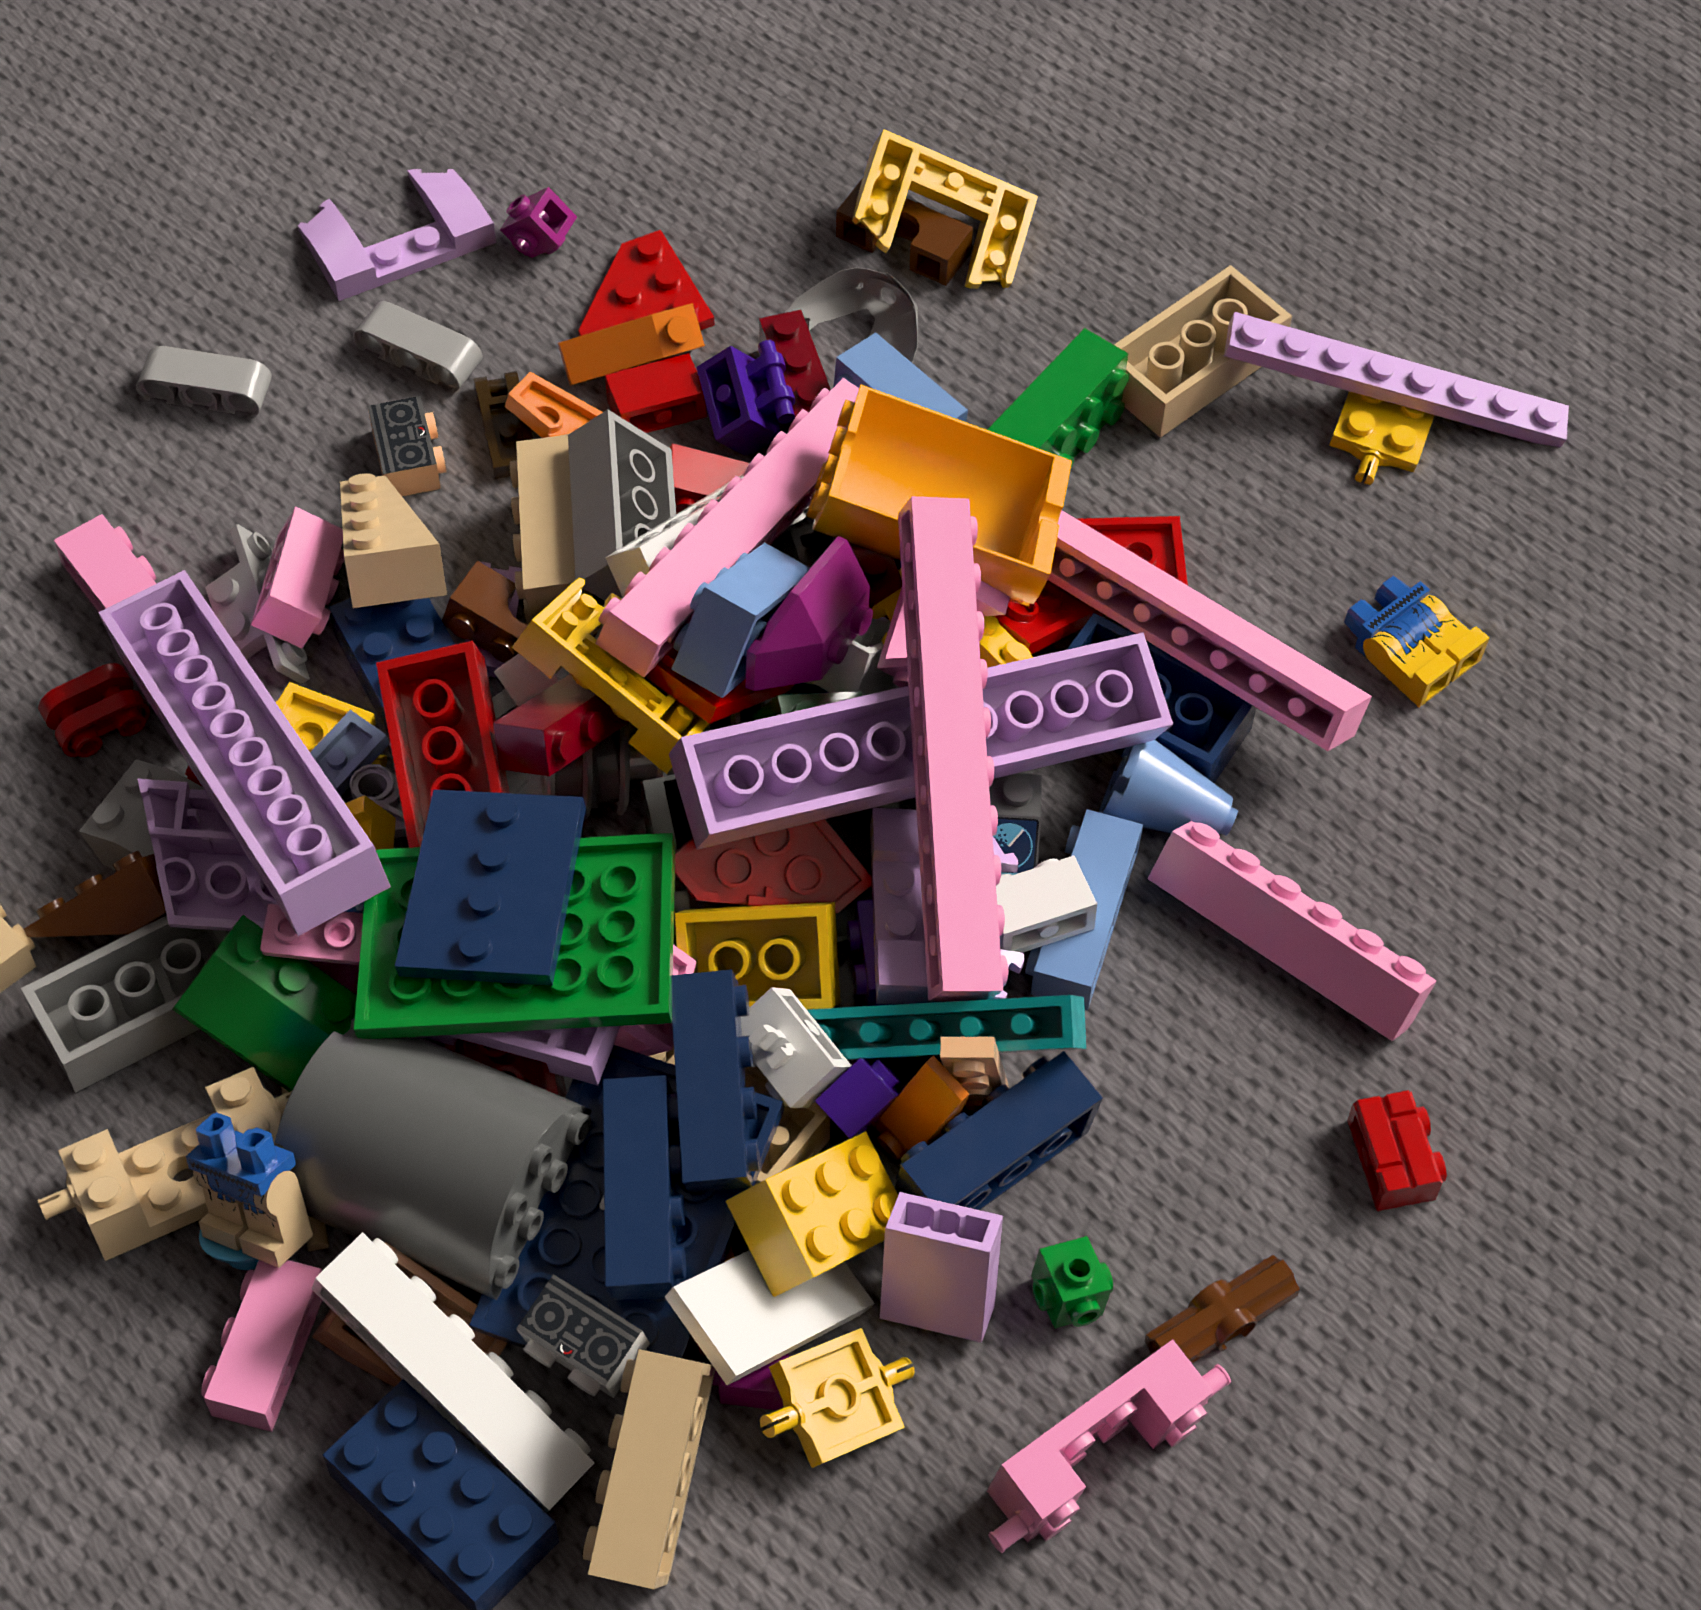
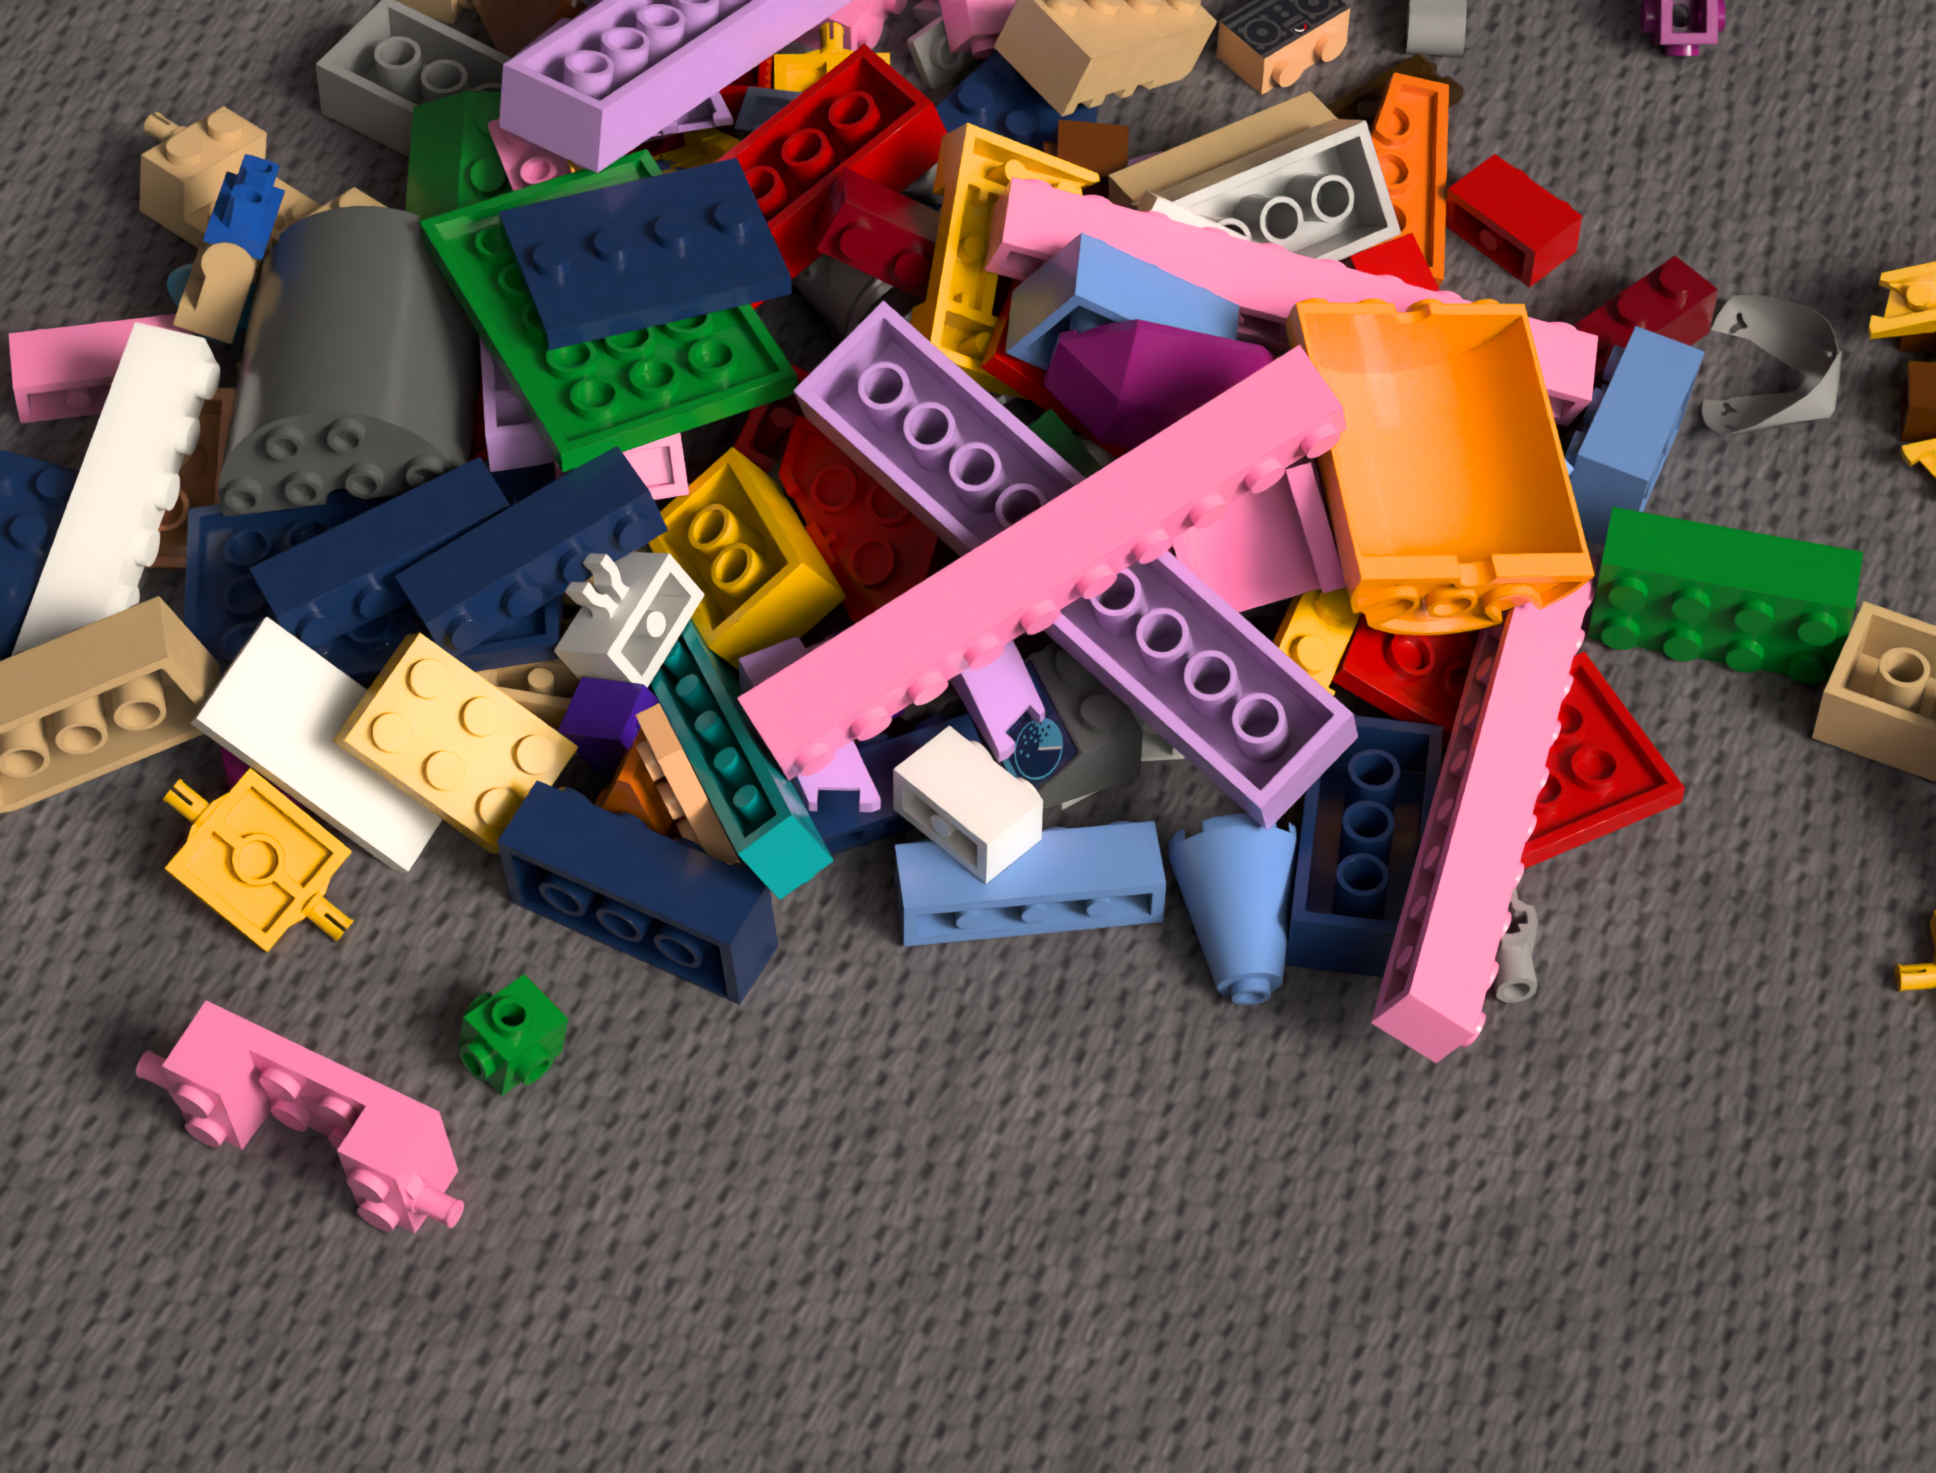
camera: 65 degrees right, 5 degrees down
brick [516,1274,650,1398] -> none
orange slope [557,303,705,386] -> none
red plate [578,229,715,336] -> none
dark purple brick [696,340,795,455] -> none
lavender brick [880,1192,1003,1343] -> none
reddish brown piece [1144,1255,1300,1364] -> none
bright pink brick [1148,821,1436,1041] -> none
hips [1344,575,1490,708] -> none
red brick [1347,1090,1447,1211] -> none

